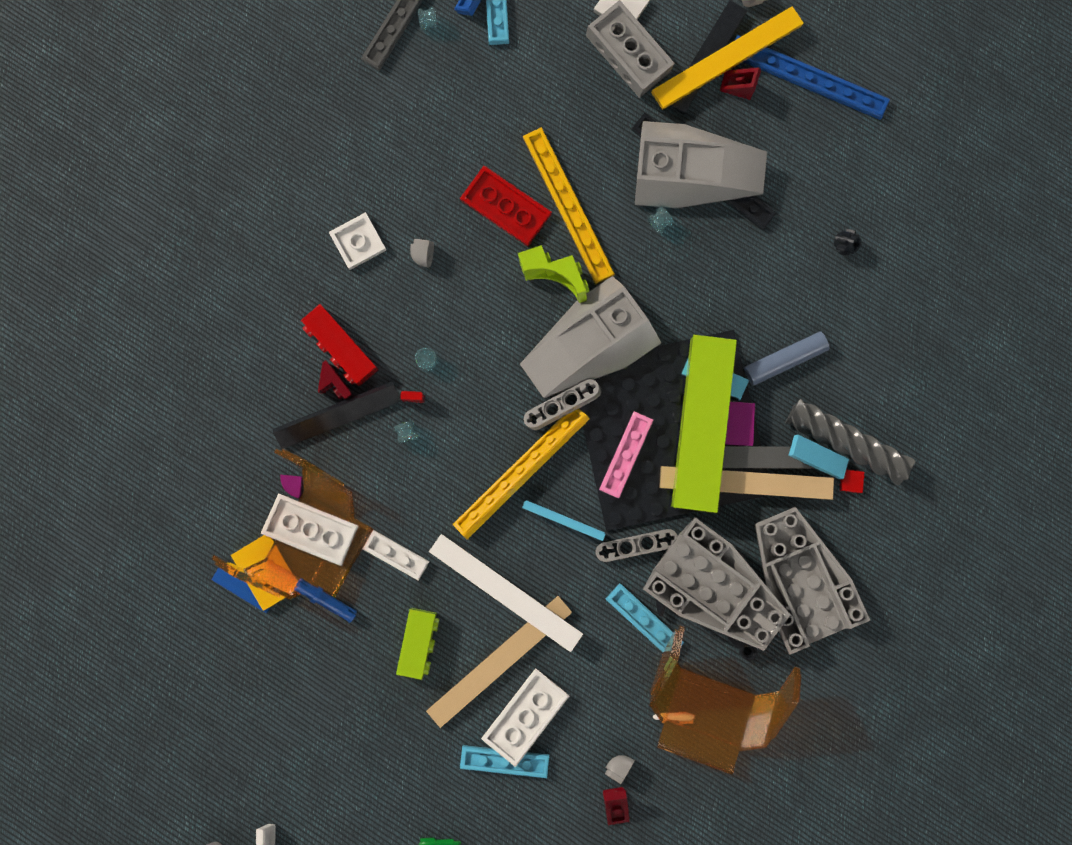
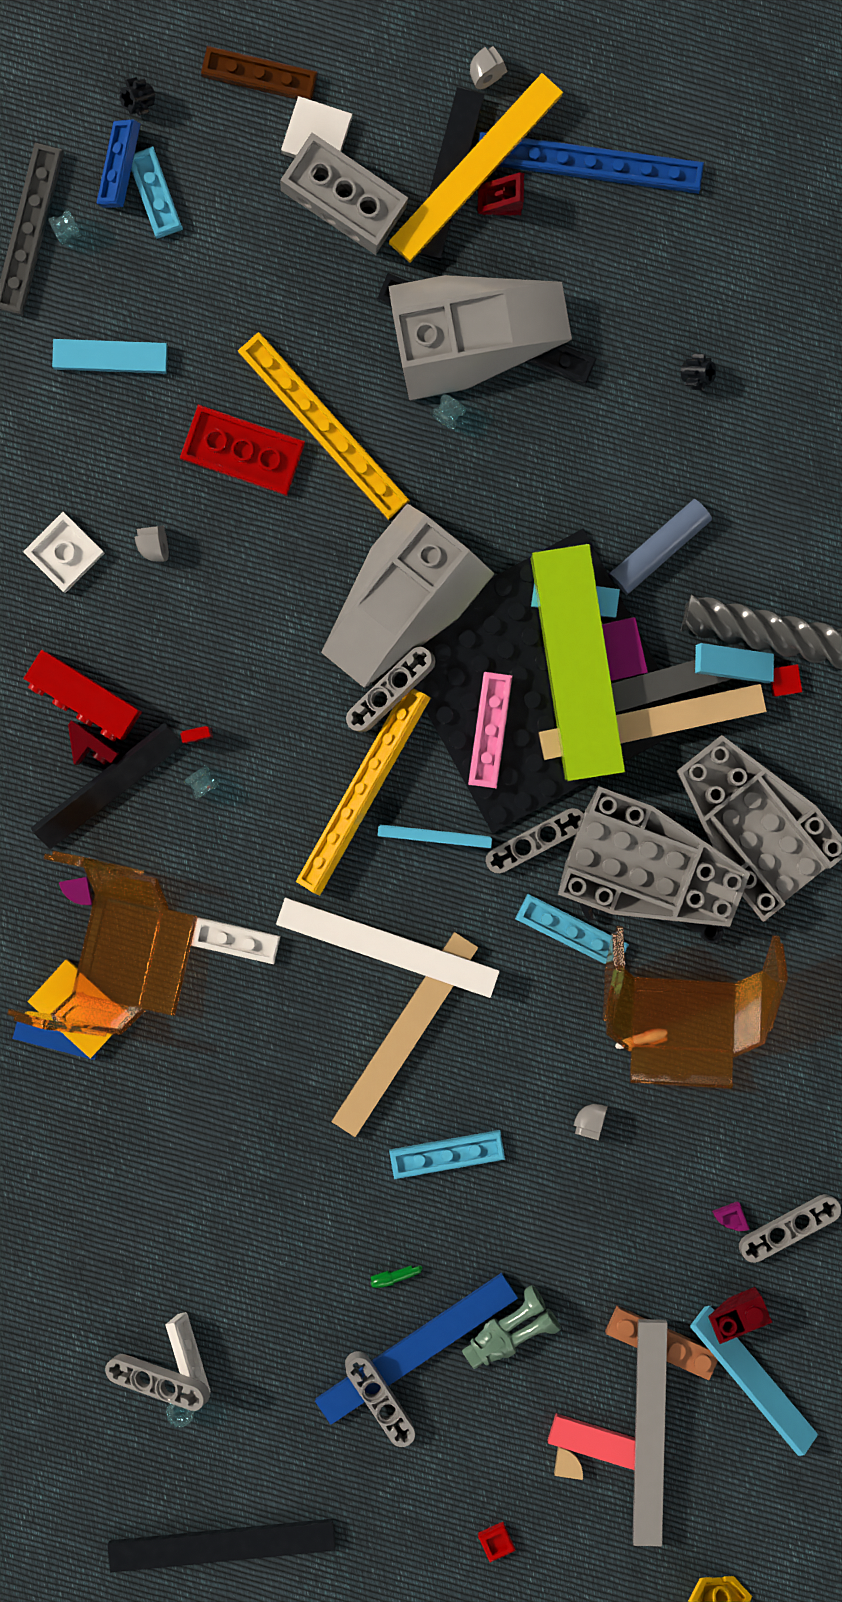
camera: 15 degrees left, 5 degrees up
white tile [261,493,359,566] -> none
blue pin [294,578,357,623] -> none
lime brick [396,608,440,680] -> none
clear light blue wheel [415,348,438,371] -> none
white tile [481,668,569,767] -> none
lime arch [518,246,589,303] -> none
dark red slope [603,787,629,825] -> none
none -> medium azure tile [52,339,168,374]

